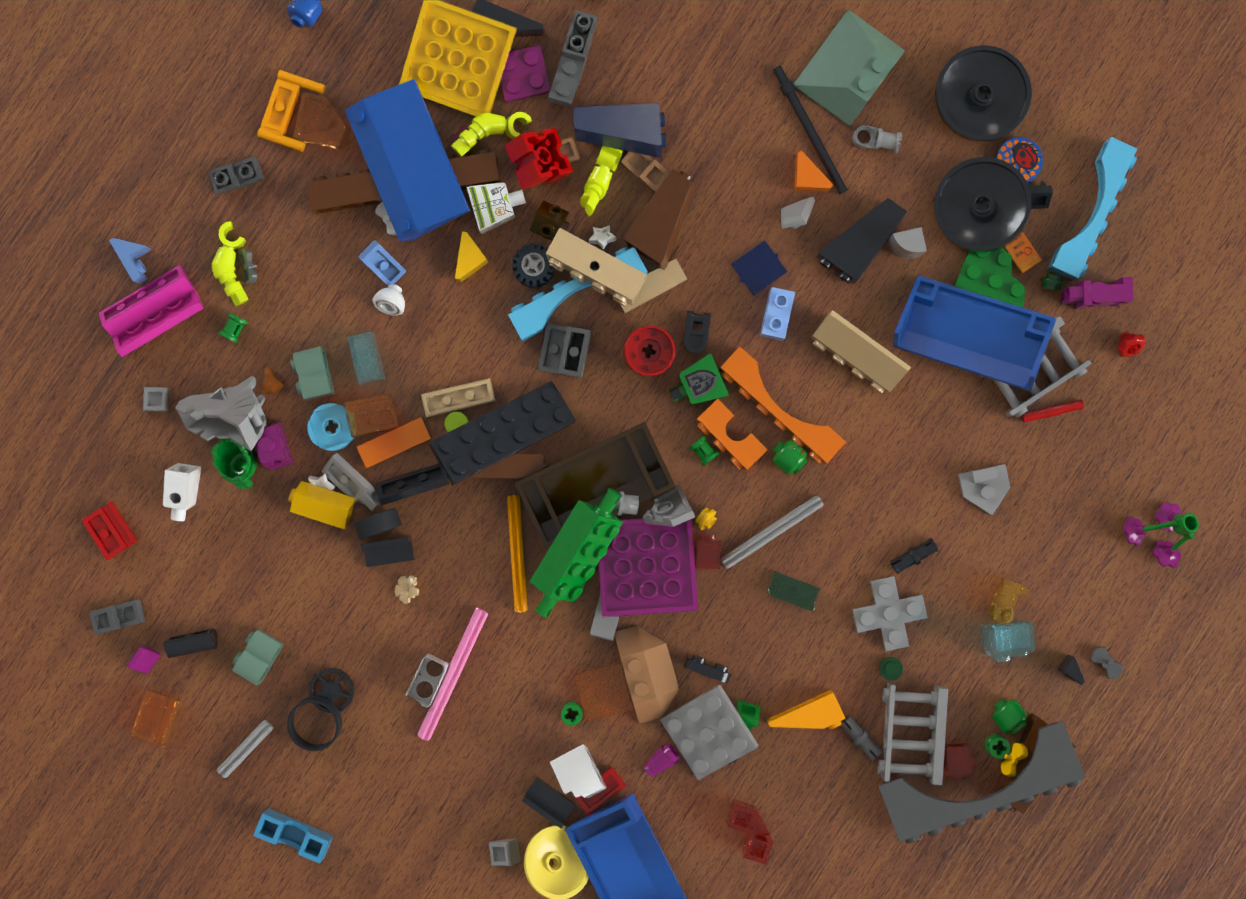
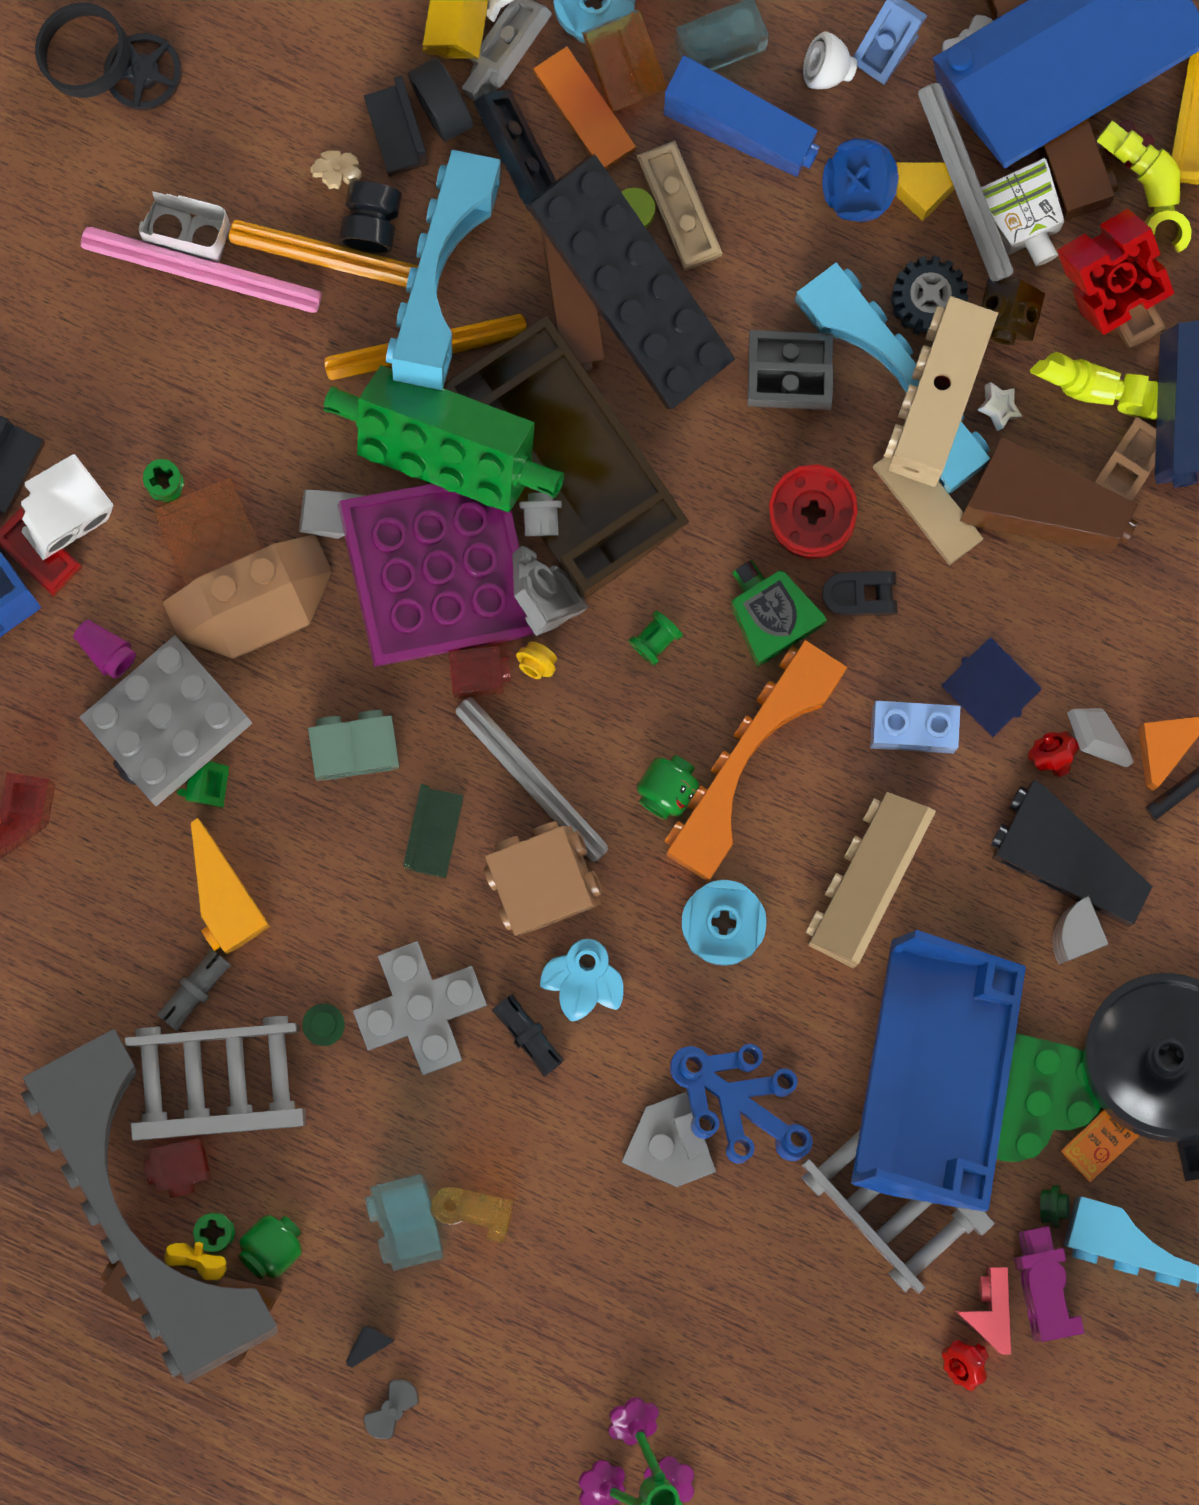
camera: 80 degrees right, 5 degrees down
black plate [684,654,731,683] -> none
orange arch [696,399,767,470] -> none
red piece [1021,399,1084,423] -> none
none -> light orange axle [229,220,418,287]
none -> sand green brick [308,710,400,781]
none -> black wheel [339,181,402,253]
none -> medium azure arch [386,150,501,390]
none -> medium nougat brick [484,821,602,936]
none -> medium azure plate [540,939,624,1022]
none -> blue slope [664,55,820,178]
none -> blue plant [670,1044,813,1164]
none -> medium azure plate [682,880,767,966]
none -> blue tile [822,138,899,223]
none -> light grey axle [918,83,1013,282]
none -> coral slope [955,1267,1011,1355]
none -> red piece [1028,731,1079,777]

